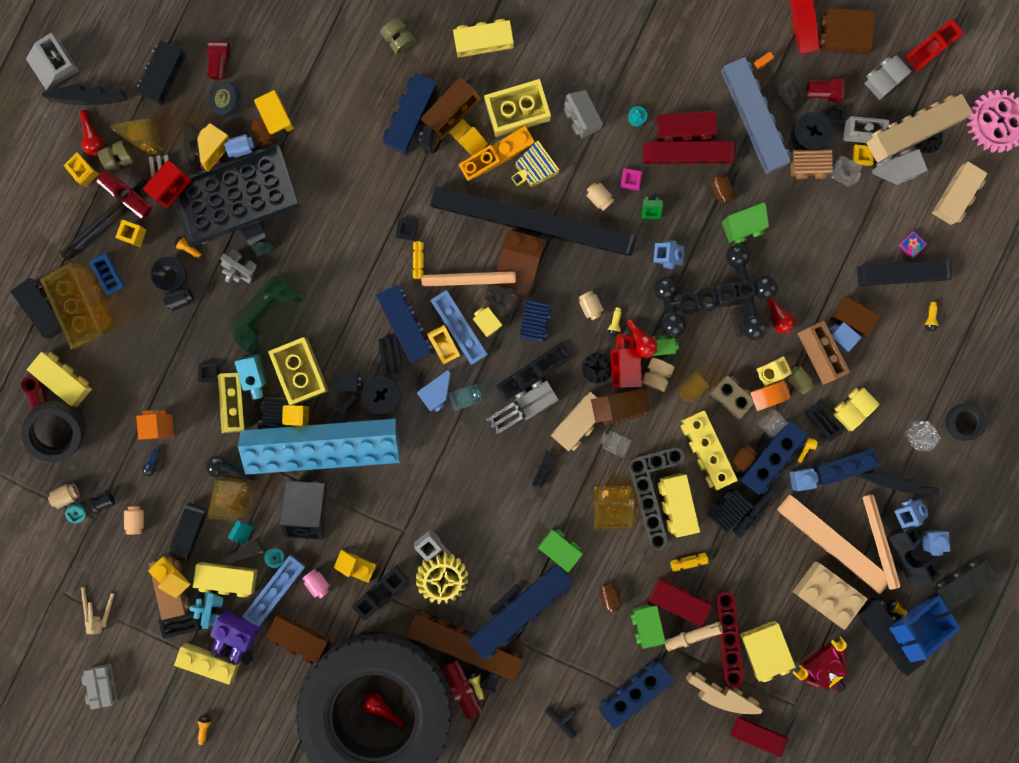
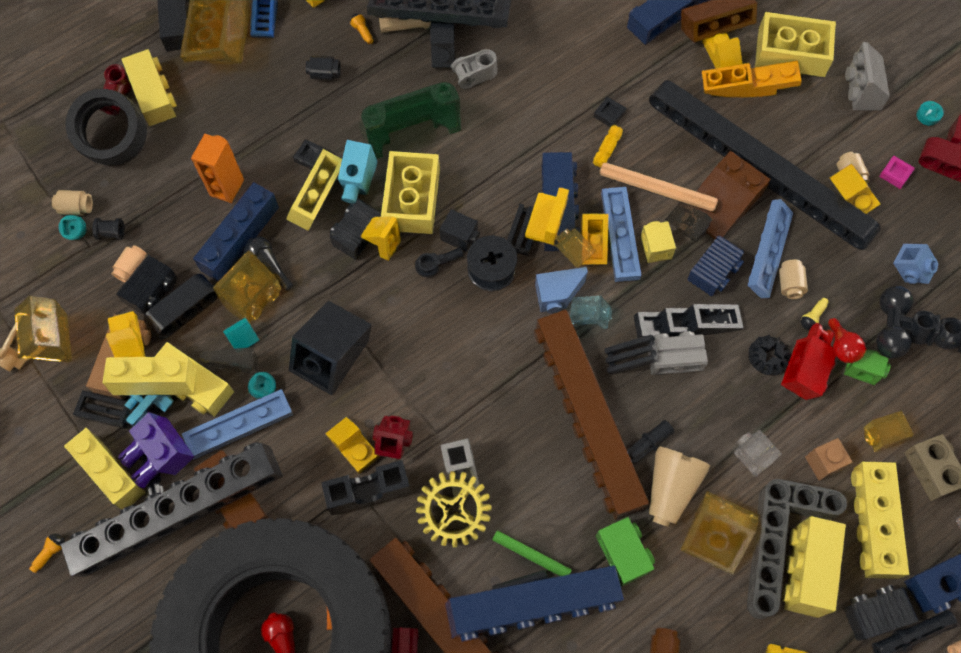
camera: 30 degrees right, 20 degrees down
dark blue piece [142,447,160,476] -> none
black piece [150,257,186,292] -> none
light grey hips [221,250,256,284] -> none
dark azure brick [238,419,400,475] -> none
bright pink brick [302,569,330,598] -> none
black plate [419,126,434,154] -> none
torso [511,141,559,187] -> none
tan brick [550,392,597,451] -> none
reddish brown brick [591,388,650,425] -> none
green tile [641,197,663,219] -> none
tan wheel [642,358,675,392] -> none
reddish brown brick [730,445,758,474] -> none
none -> clear yellow slope [15,296,72,362]
none -> black brick [61,442,283,577]
none -> light yellow brick [102,357,196,395]
none -> black brick [116,254,177,315]
none -> dark blue brick [193,182,279,283]
none -> dark red brick [373,415,413,460]
none -> light grey piece [451,49,497,89]
none -> bright green bar [492,530,572,576]
none -> yellow panel [525,187,569,245]
none -> reddish brown brick [534,310,649,520]
none -> clear yellow brick [554,228,596,268]
none -> tan cone [649,447,710,527]
none -> medium blue plate [748,199,793,298]
none -> medium nougat brick [805,438,852,481]
none -> yellow slope [830,163,880,214]

